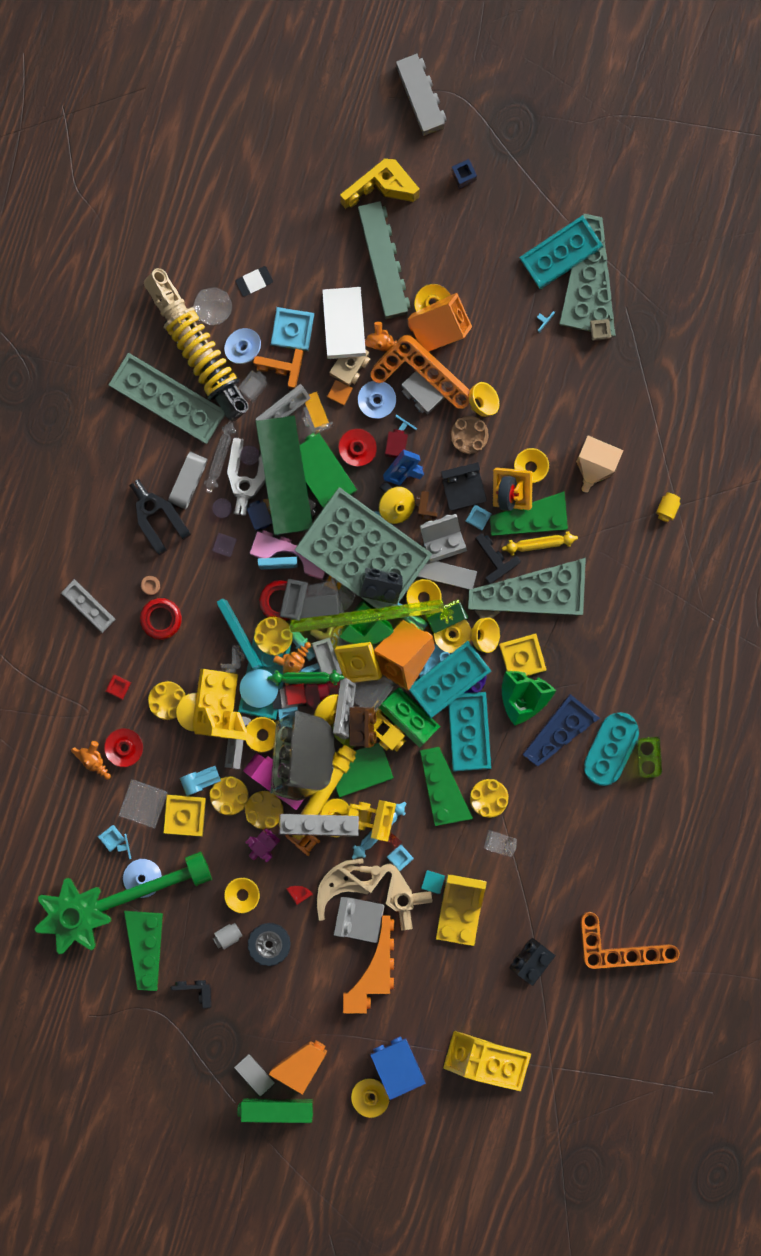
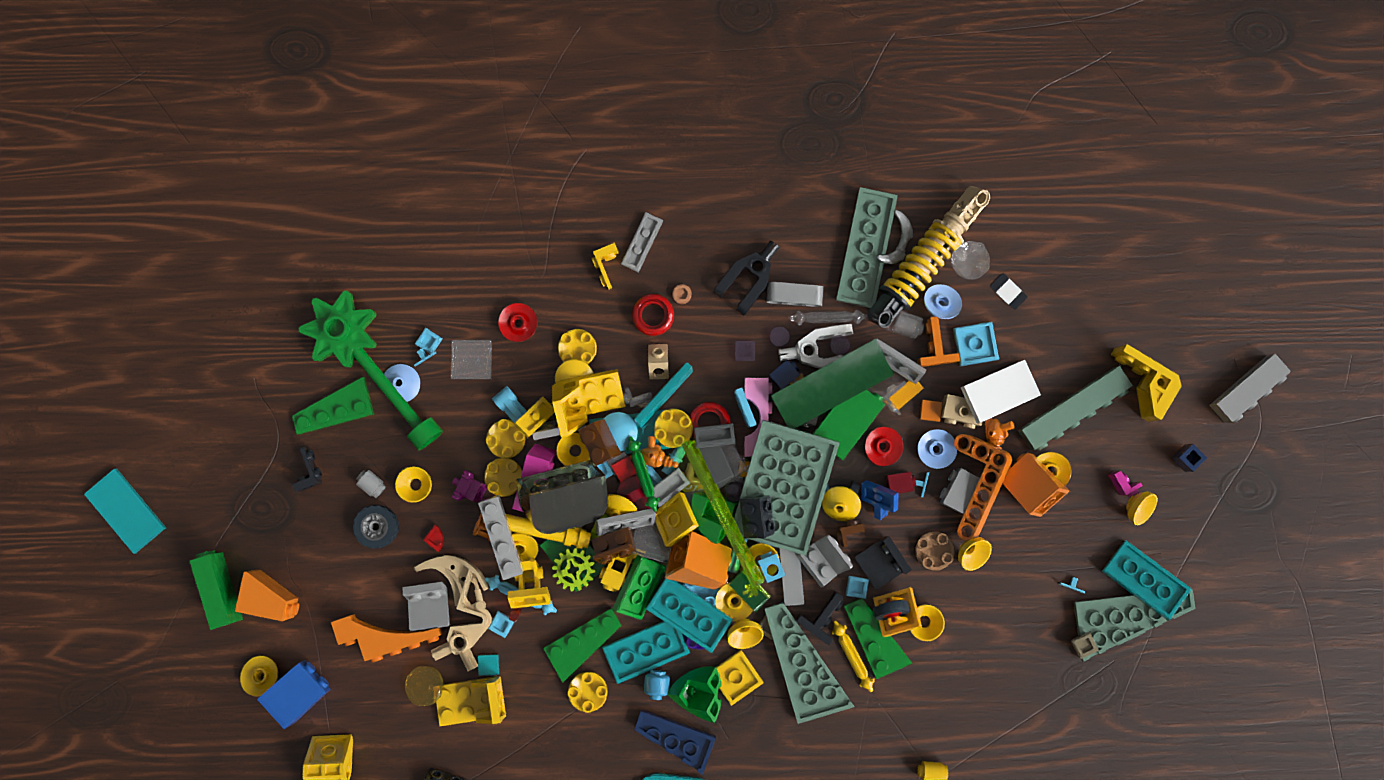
camera: 70 degrees right, 0 degrees up
orange piece [71,741,111,780] -> none
red tile [105,675,131,700] -> none
yellow plate [164,795,206,836] -> none
light grey tile [234,1054,275,1096] -> none
clear bracket [484,830,517,857] -> none
light nougat piece [576,436,623,492] -> none
none -> teal tile [84,469,166,554]
none -> clear yellow tile [405,666,443,706]
none -> yellow tile [514,397,555,438]
none -> lime gear [552,548,596,591]
none -> reddish brown brick [578,419,621,466]
none -> yellow bracket [592,243,618,290]
none -> dark azure head [644,670,670,700]
none -> tan bracket [648,344,669,379]
none -> tile [725,481,743,502]
none -> medium azure bracket [758,552,785,583]
none -> light grey piece [877,210,913,264]
none -> dark pink bracket [1108,471,1143,497]
none -> yellow piece [1126,491,1158,525]

